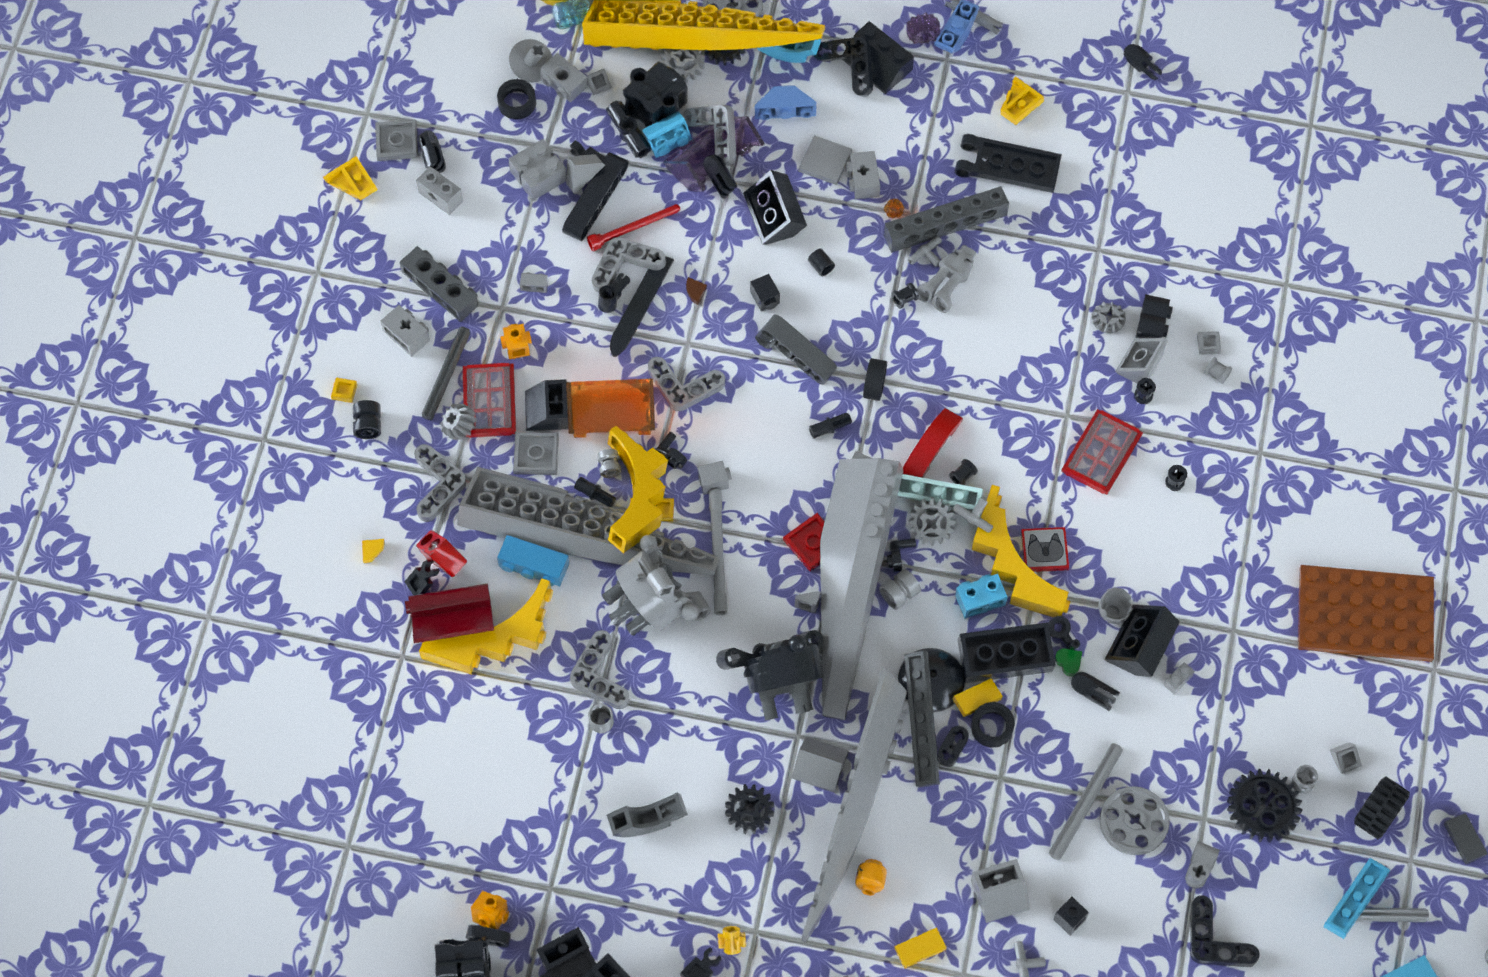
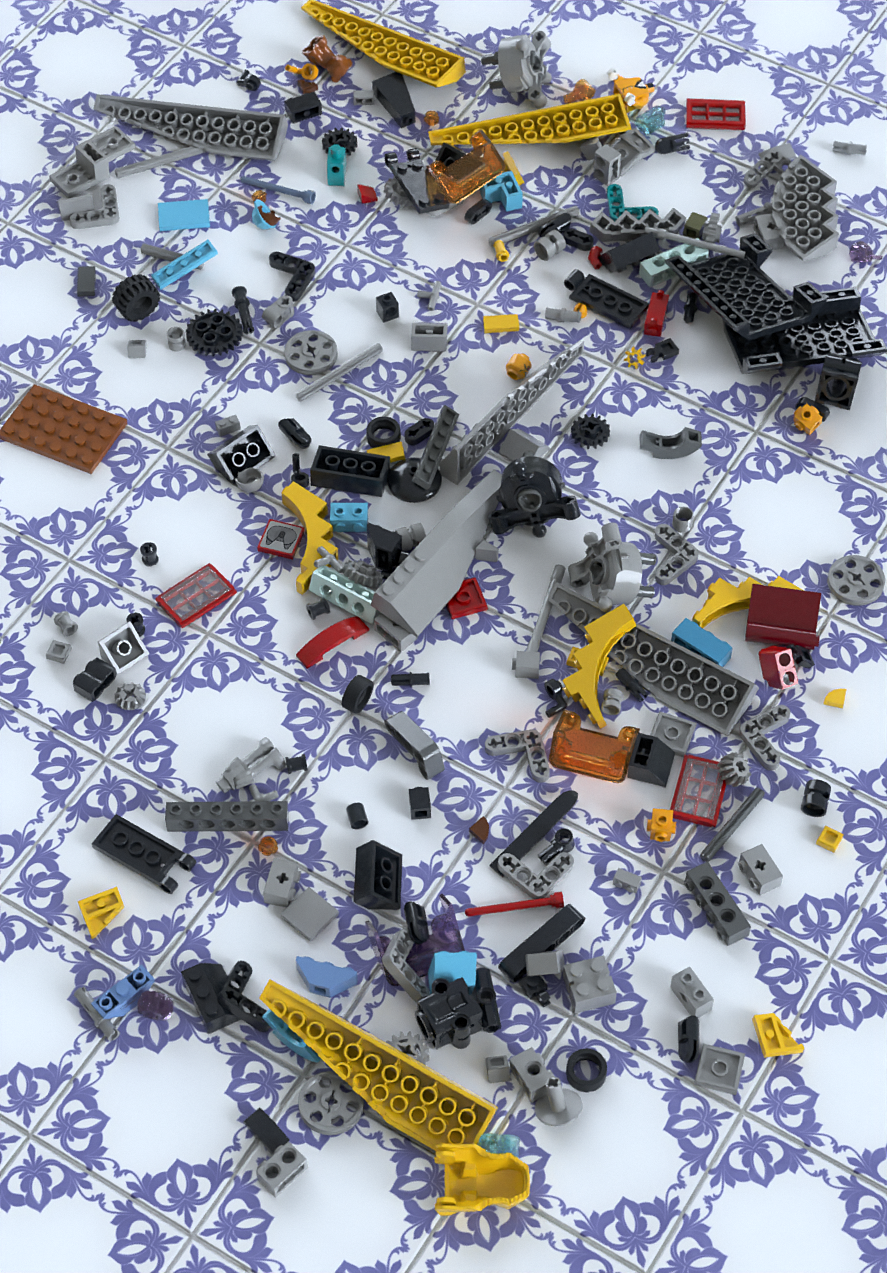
camera: 160 degrees left, 10 degrees down
green tile [1055,648,1082,676] -> none
none -> black pin [231,286,254,334]
none -> black slope [367,522,402,573]
none -> light grey wedge [827,555,885,606]

